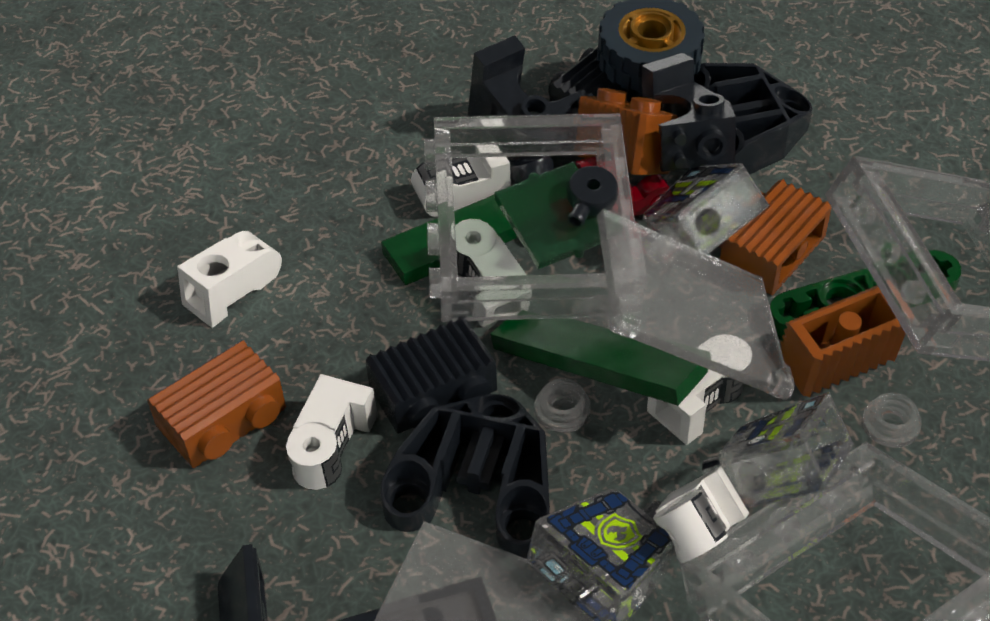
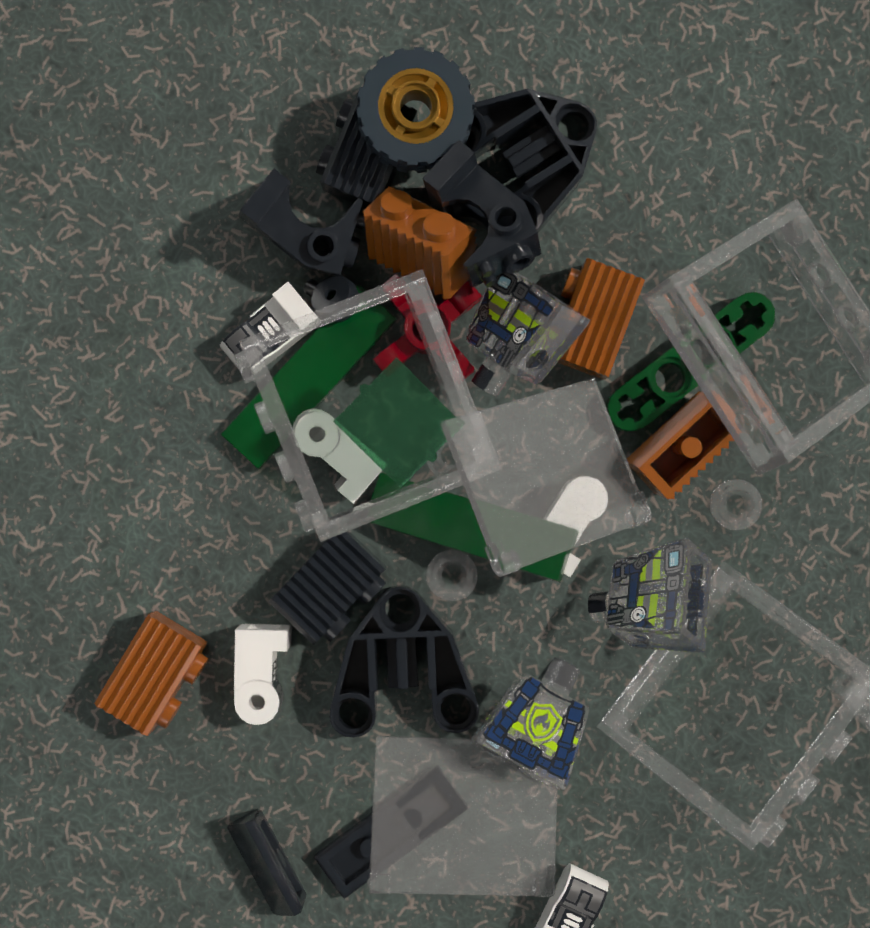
camera: 20 degrees left, 40 degrees up
white leg [177,231,282,328] -> none
black piece [567,166,619,227] -> none
white leg [653,466,749,563] -> none

